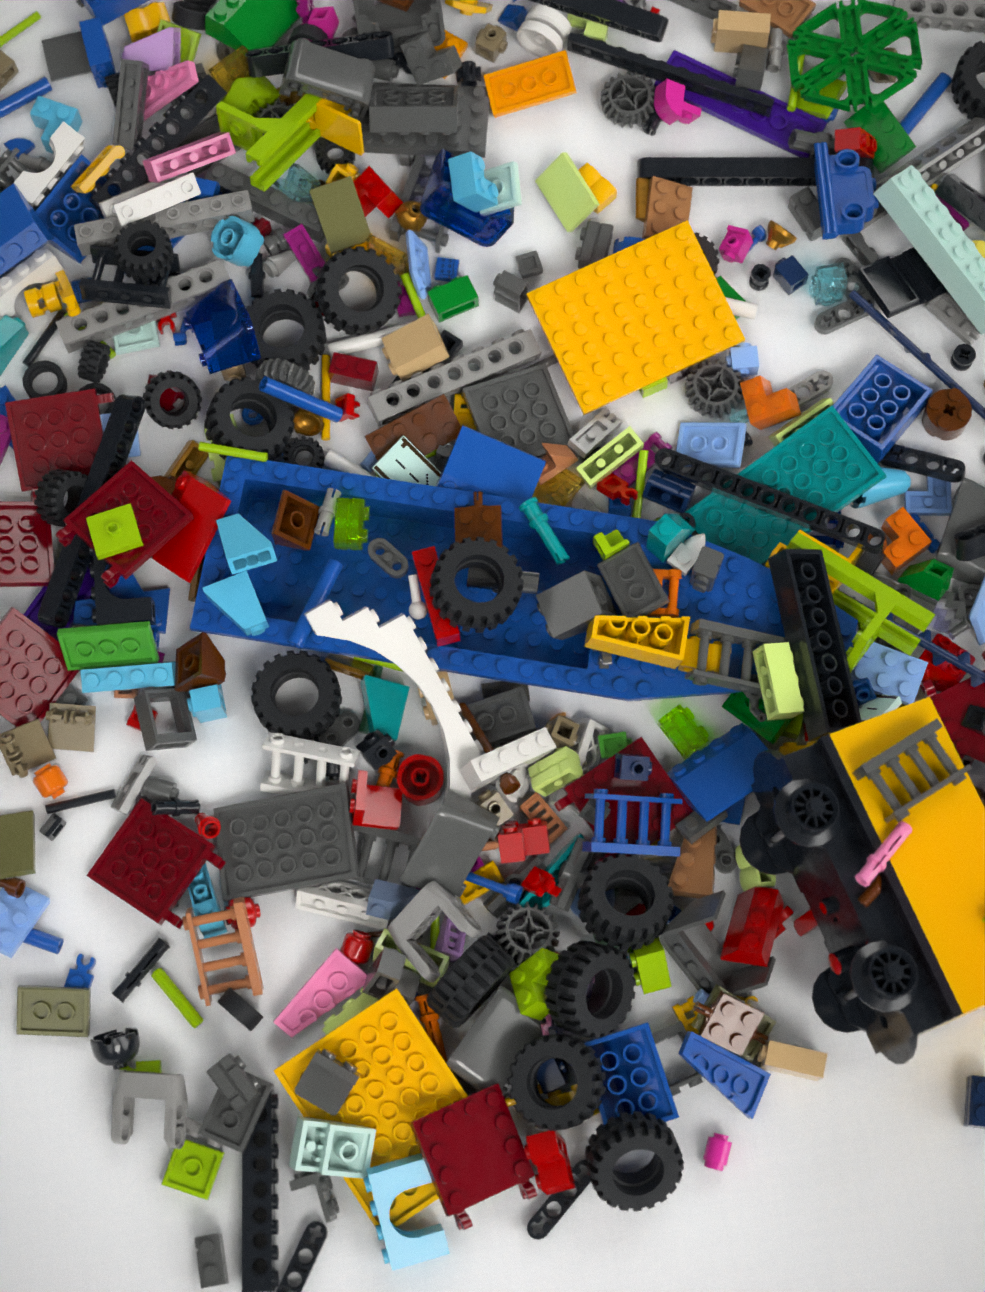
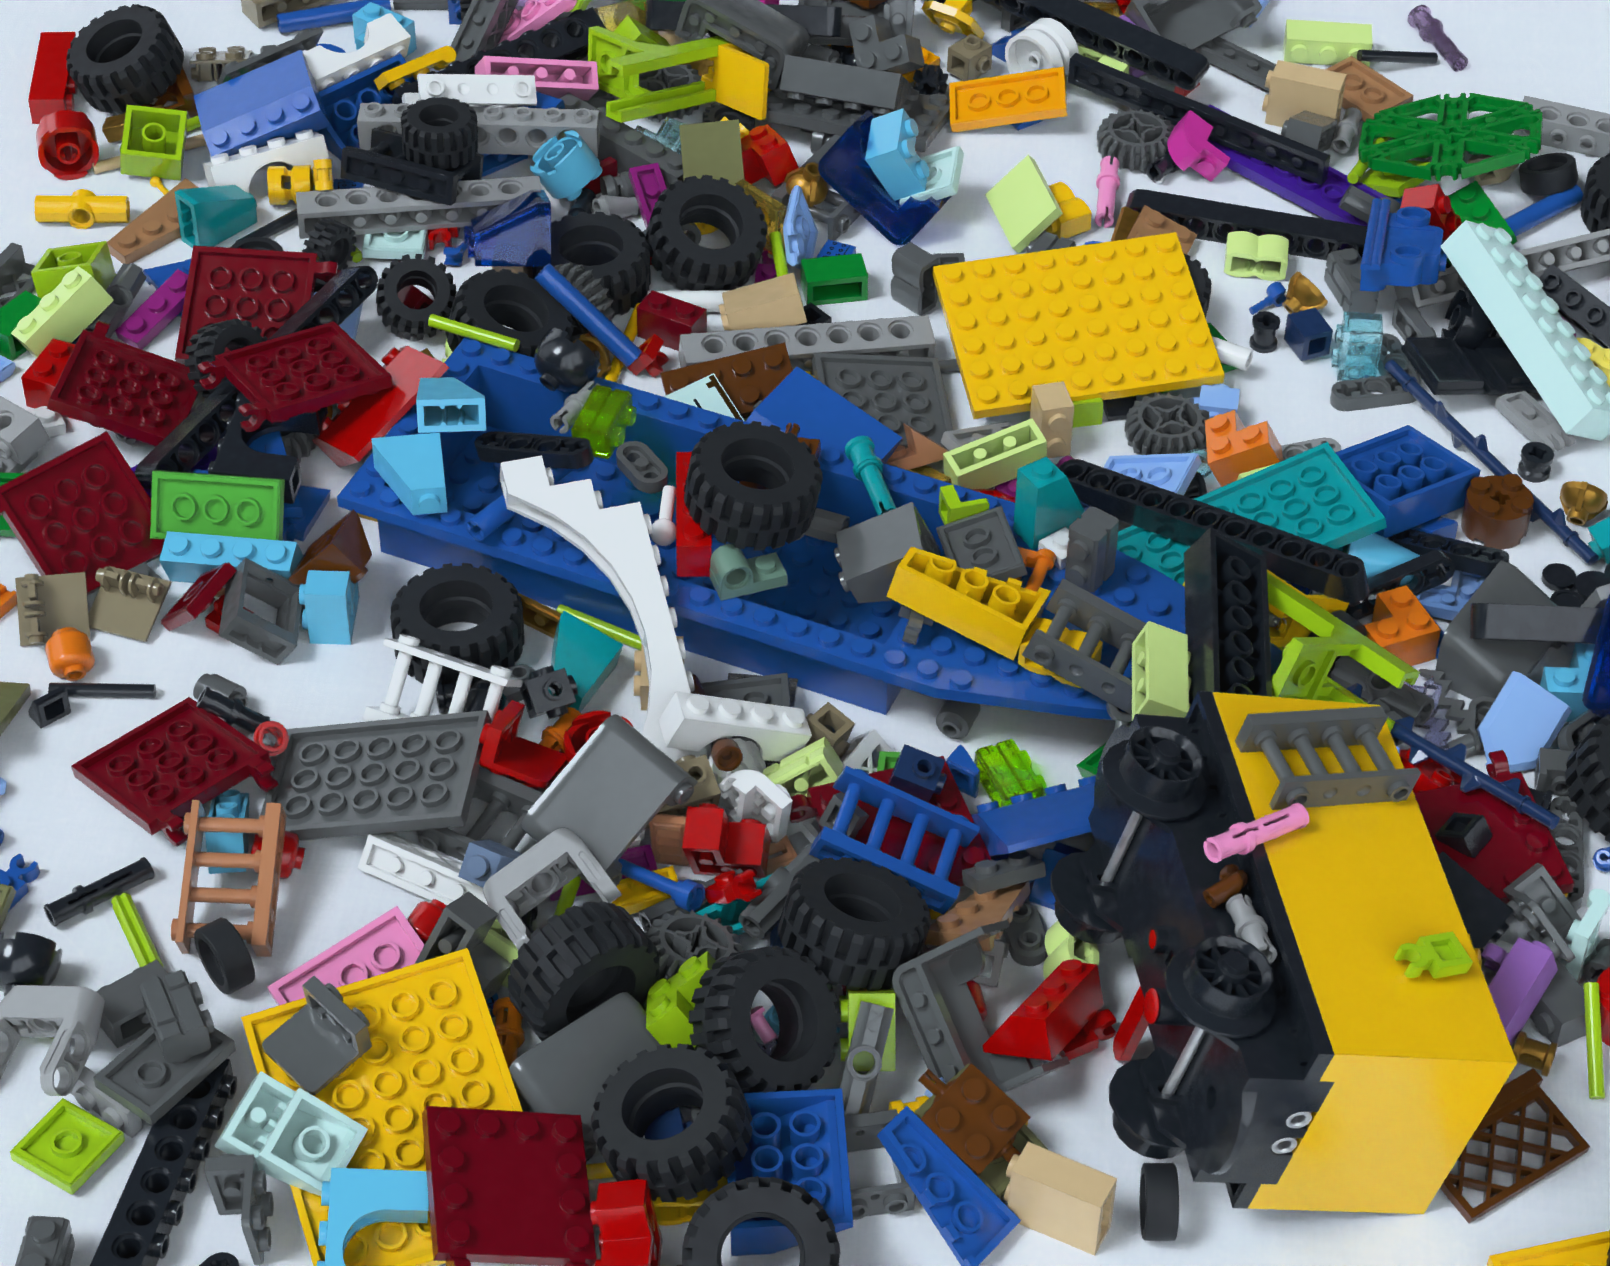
camera: 10 degrees right, 30 degrees down
lime plate [86,503,144,560] -> none
light grey hinge [110,754,157,815] -> none
reddish brown slope [271,490,320,551] -> none
dark pink brick [719,225,753,263] -> none
green slope [897,559,954,601] -> none
none -> dark grey brick [96,959,168,1048]
none -> dark red plate [161,562,237,631]
none -> black beam [474,431,594,469]
none -> black cylinder [534,328,601,393]
none -> sand green plate [710,543,788,601]
none -> white slope [718,769,793,844]
none -> dark grey piece [839,1001,894,1116]
none -> blue slope [946,745,980,798]
none -> tan piece [1030,381,1074,458]
none -> bright pink pin [1095,156,1120,228]
none -> black tyre [1139,1163,1179,1241]
none -> yellowish green brick [1224,231,1289,281]
none -> light grey pin [1226,894,1277,964]
none -> black beam [1345,550,1455,620]
none -> blue slope [1410,516,1458,539]
none -> black cylinder [1441,287,1497,349]
none -> black tyre [1518,153,1579,196]

